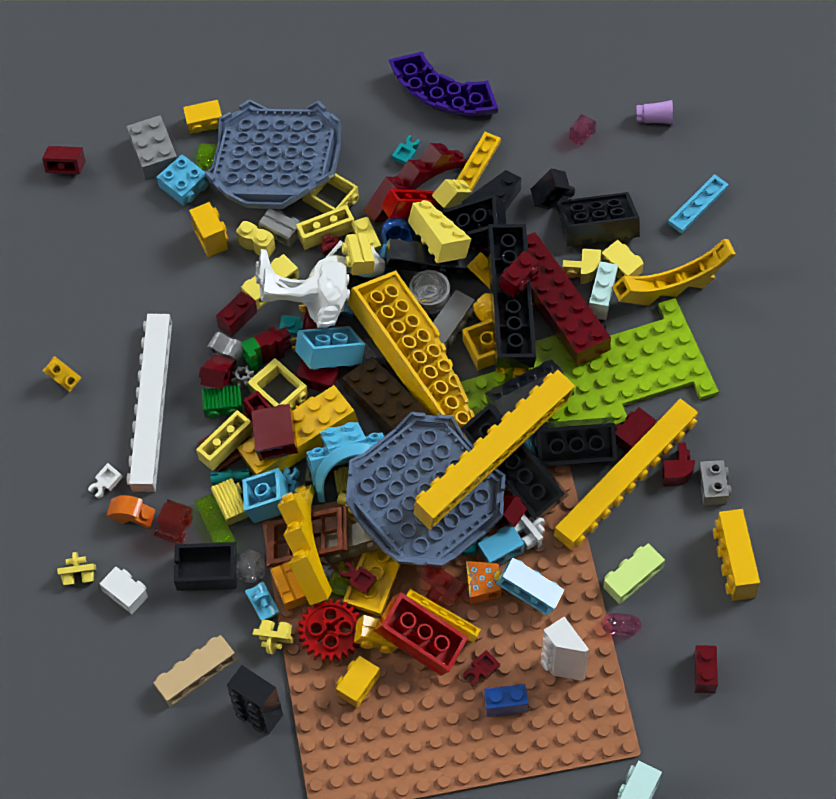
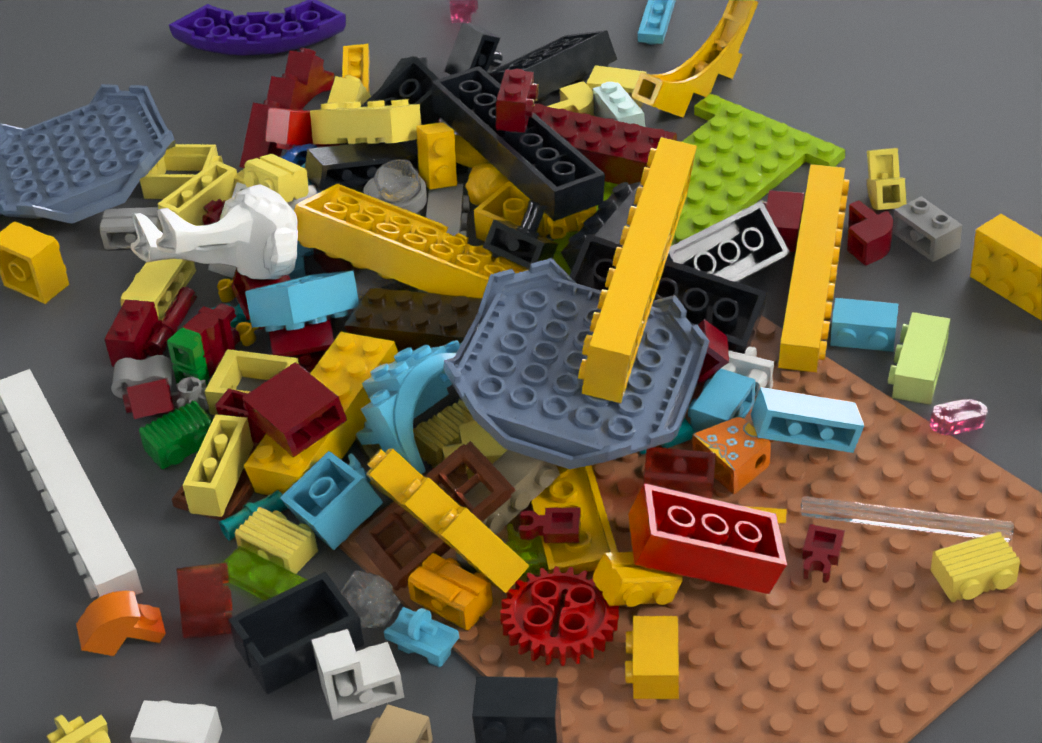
camera: 30 degrees left, 20 degrees down
white plate [88,463,123,499] -> none
light yellow brick [236,221,276,257] -> none
light yellow hips [253,619,295,654] -> none
teal plate [392,135,420,165] -> none
blue brick [484,684,528,717] -> none
white slope [540,617,589,681] -> none
none -> dark red pin [144,287,197,356]
none -> white brick [312,629,404,720]
none -> yellow brick [416,122,457,190]
none -> black brick [483,200,558,269]
none -> clear axle [800,496,1014,542]
none -> medium azure brick [830,298,899,352]
none -> light yellow brick [866,148,907,210]
none -> light yellow brick [931,532,1020,603]

